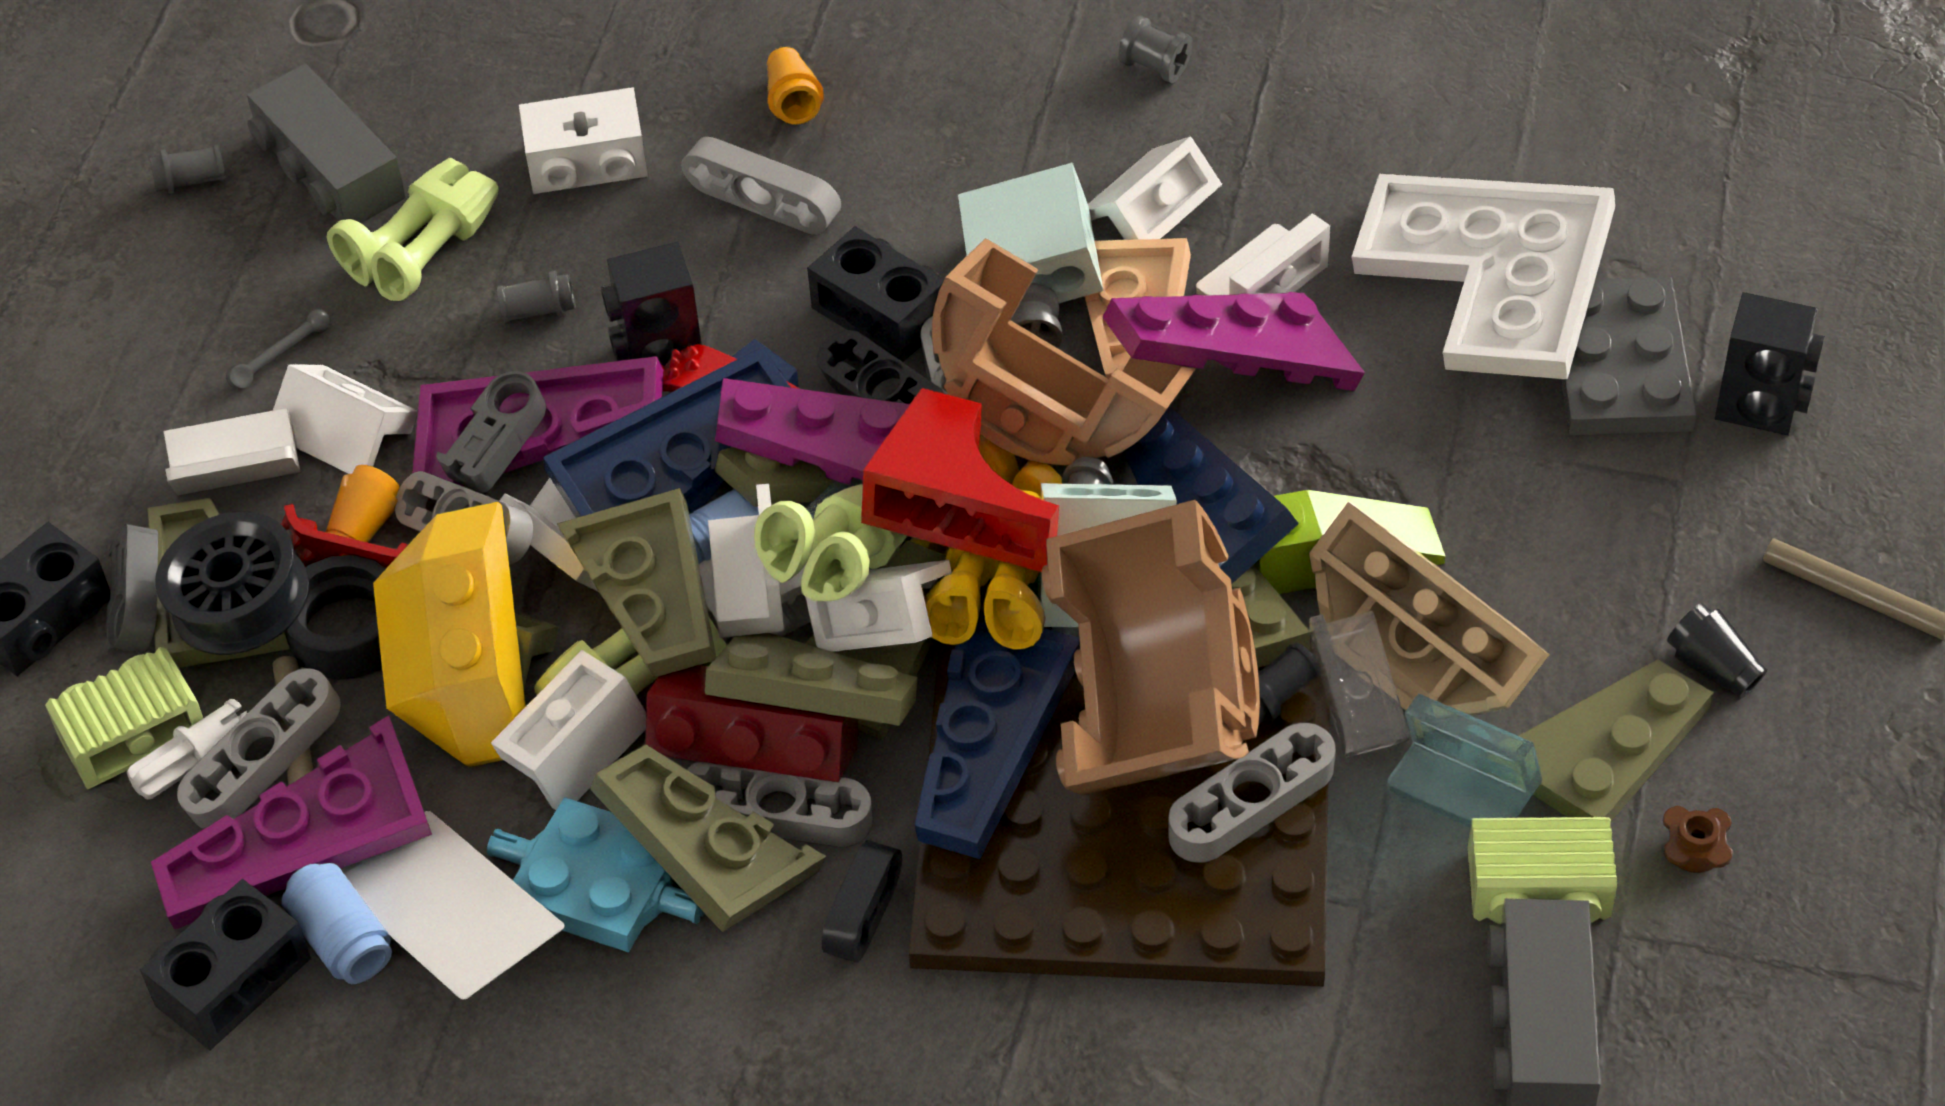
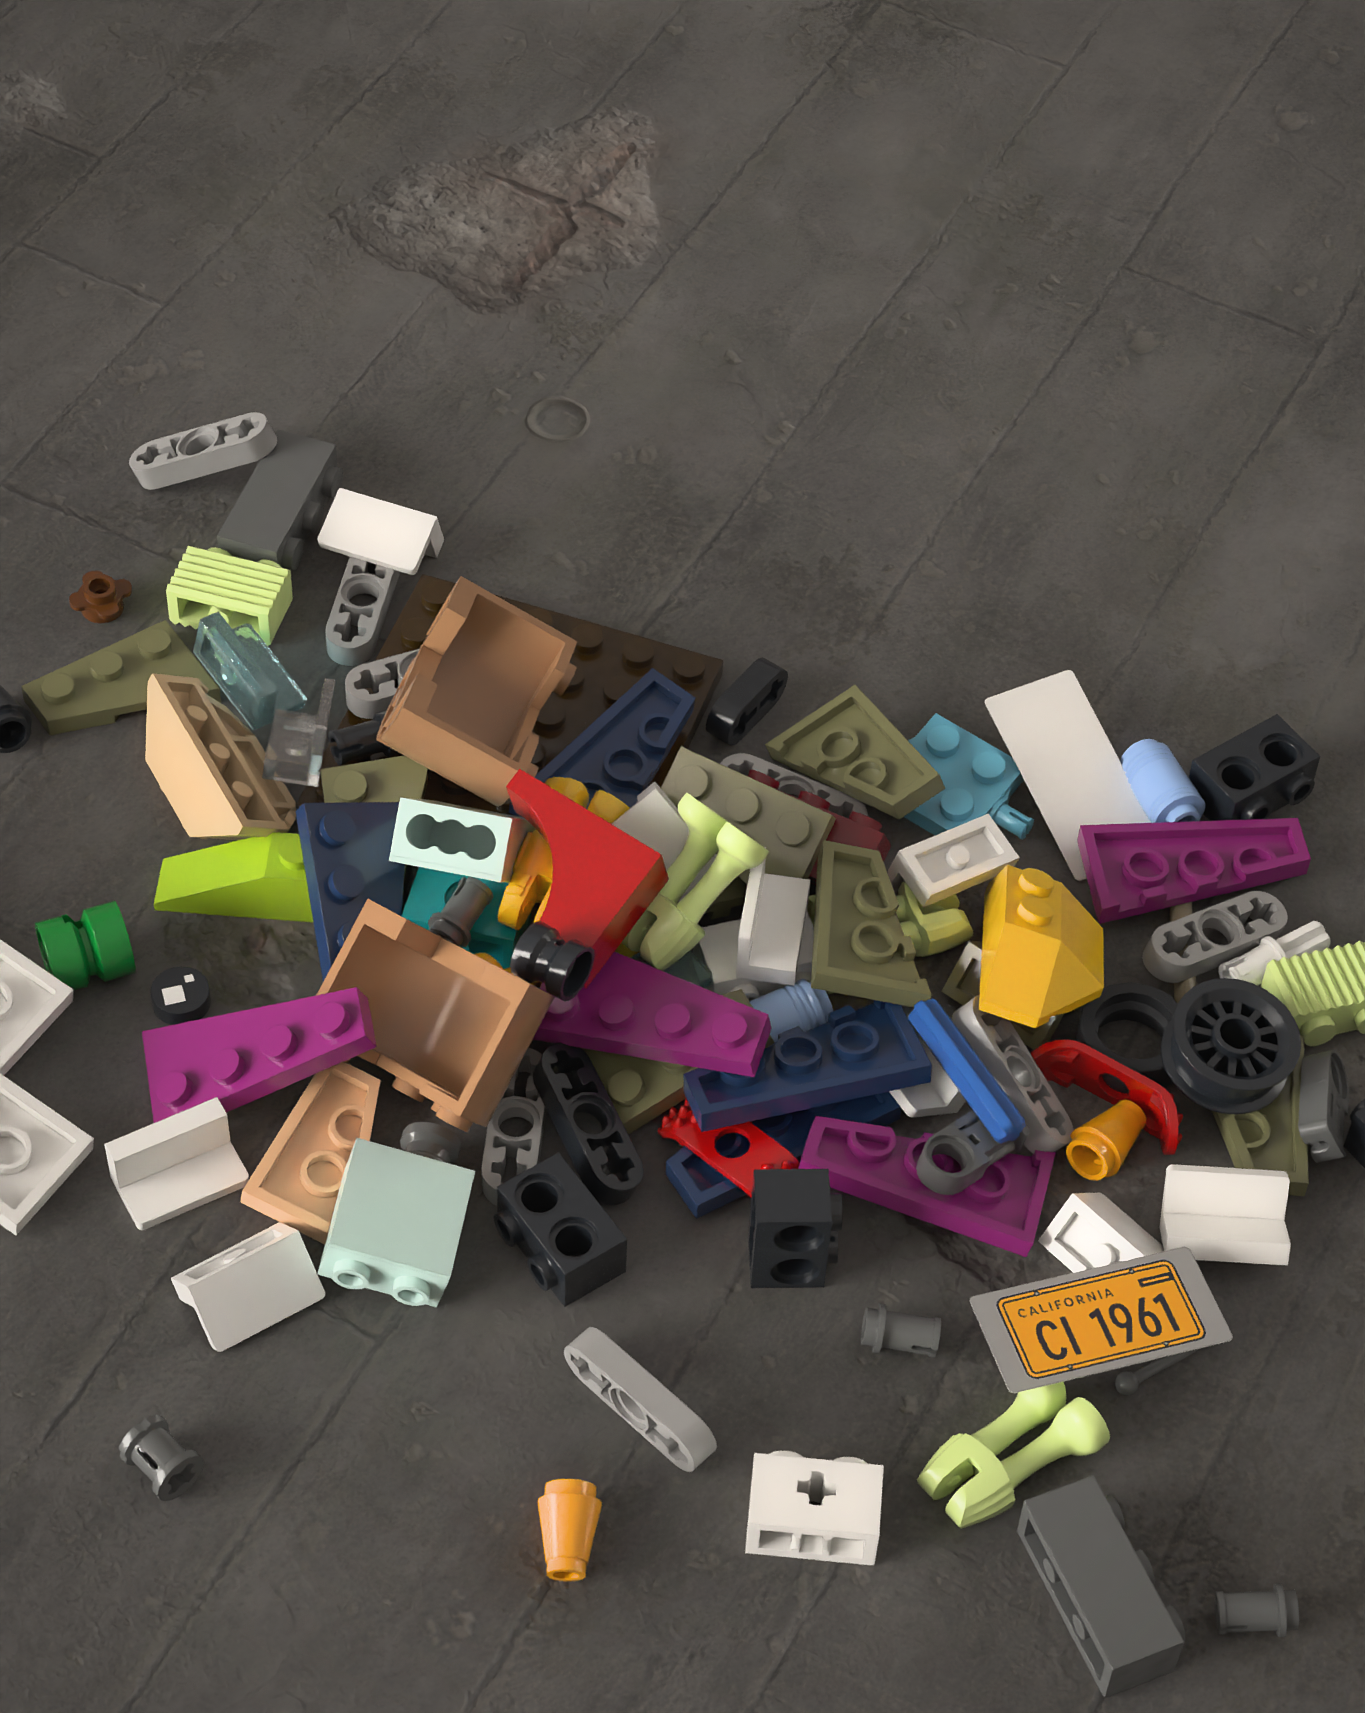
camera: 170 degrees left, 0 degrees up
none -> green wheel [35,901,136,991]
none -> light grey beam [129,412,277,490]
none -> black tile [151,966,211,1025]
none -> white panel [317,488,444,575]
none -> light grey beam [325,557,400,666]
none -> black wheel [510,921,595,1002]
none -> blue axle [908,998,1026,1144]
none -> sticker [970,1247,1233,1393]

